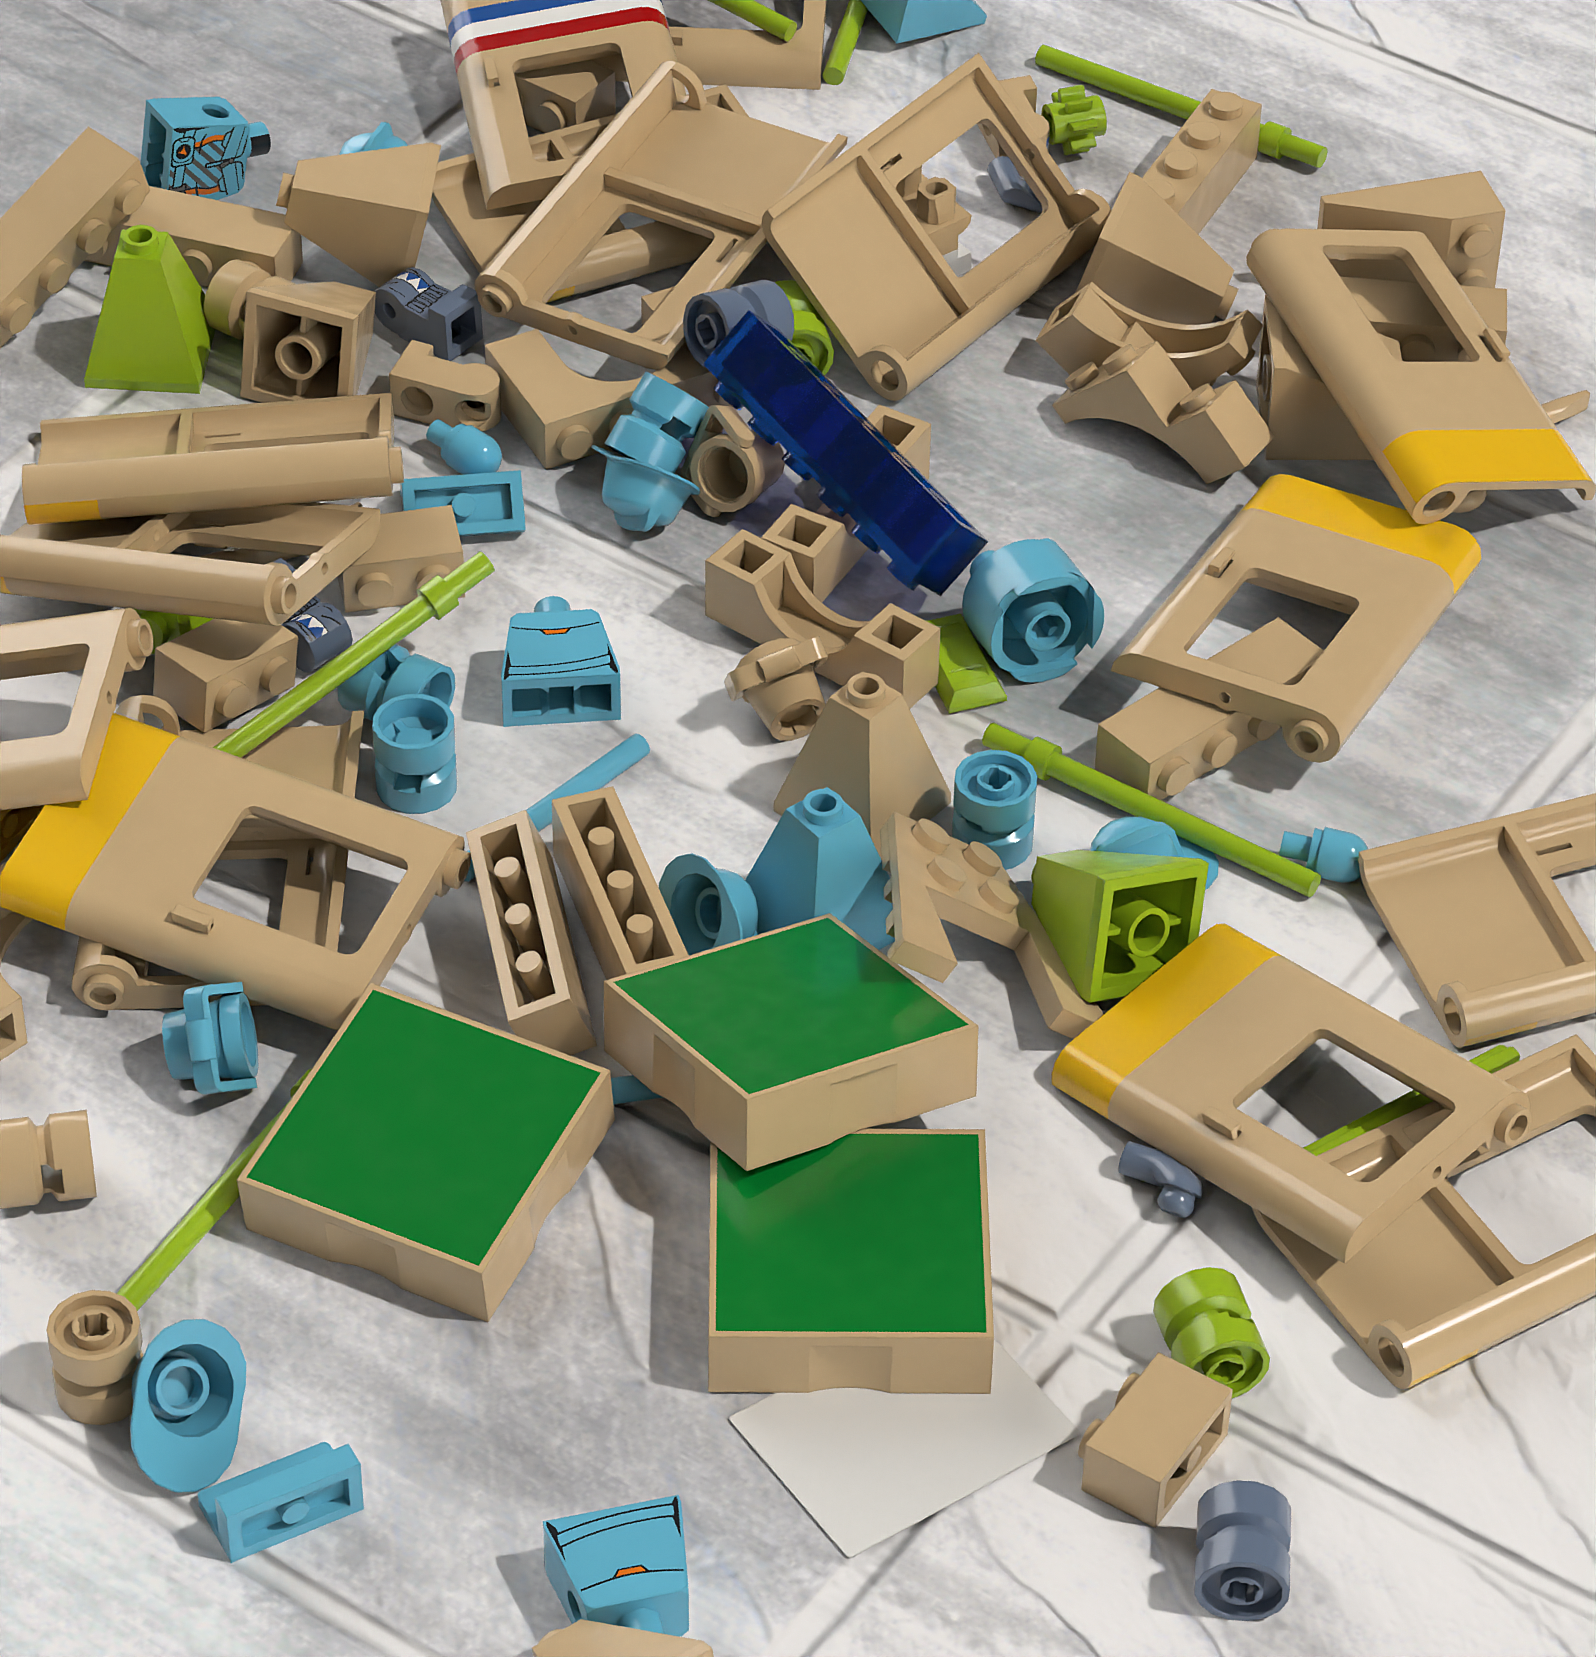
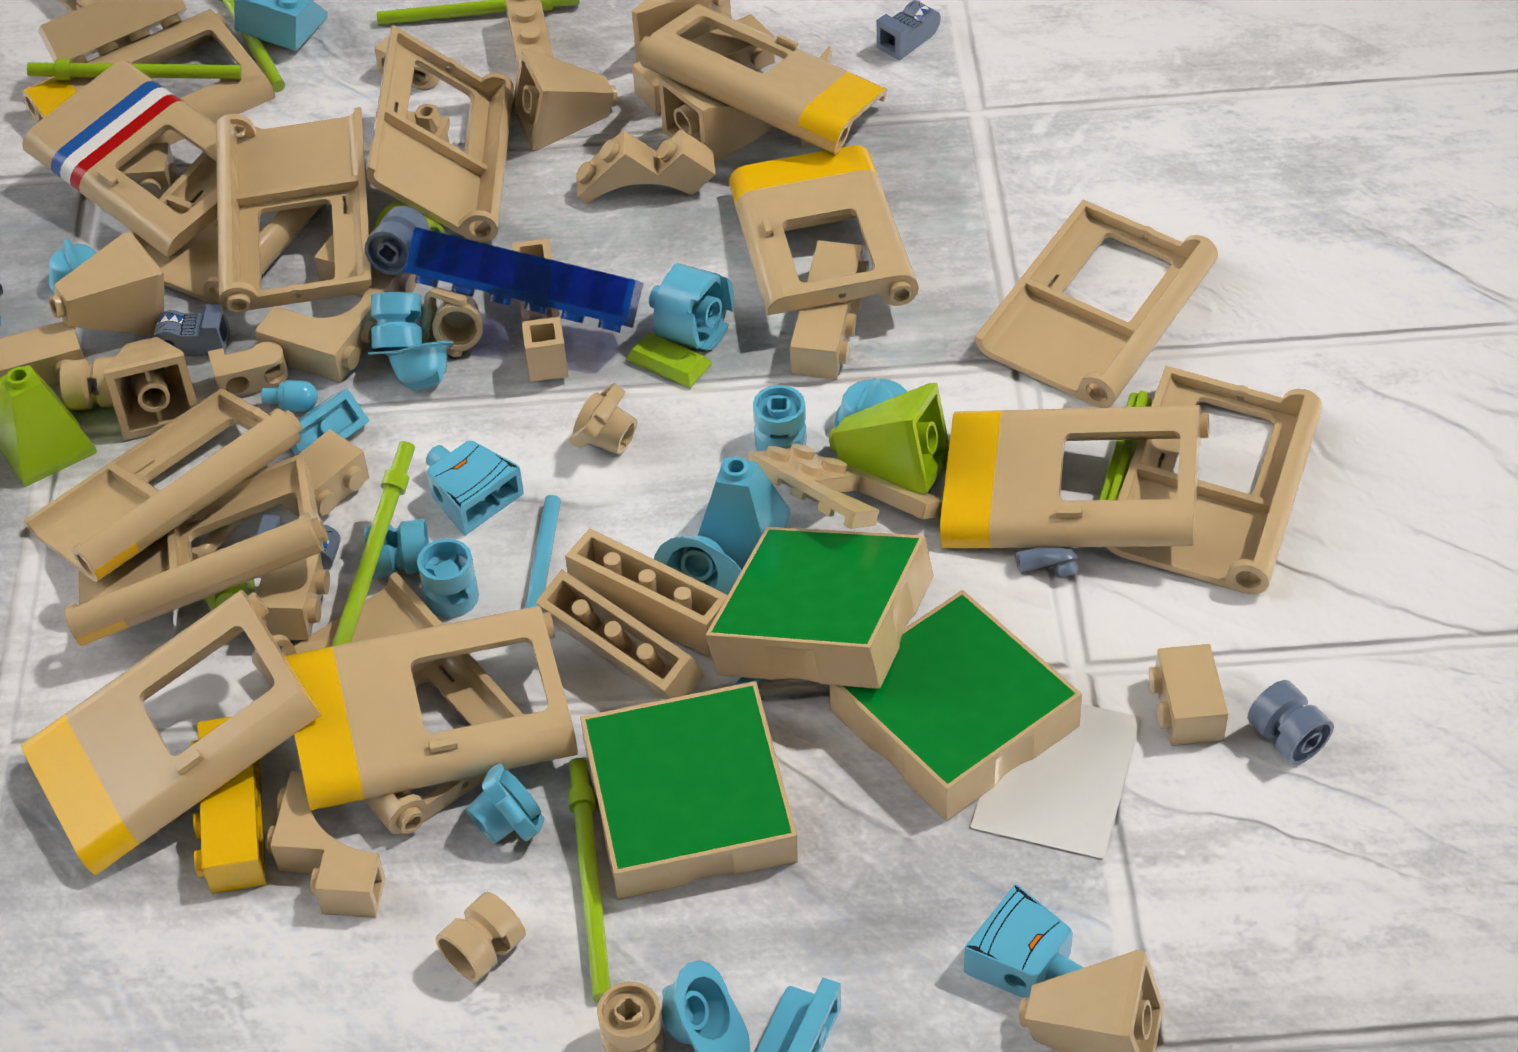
camera: 35 degrees left, 5 degrees up
tan arch [705,529,940,709] -> none
tan slope [774,671,951,860] -> none
lime bar [982,723,1321,898] -> none
sand blue arm [987,156,1042,212] -> none
tan arch [1035,282,1263,391] -> none
lime gear [1041,84,1107,155] -> none
lime wheel [1153,1267,1270,1399] -> none
medium azure cylinder [1279,827,1368,883] -> none

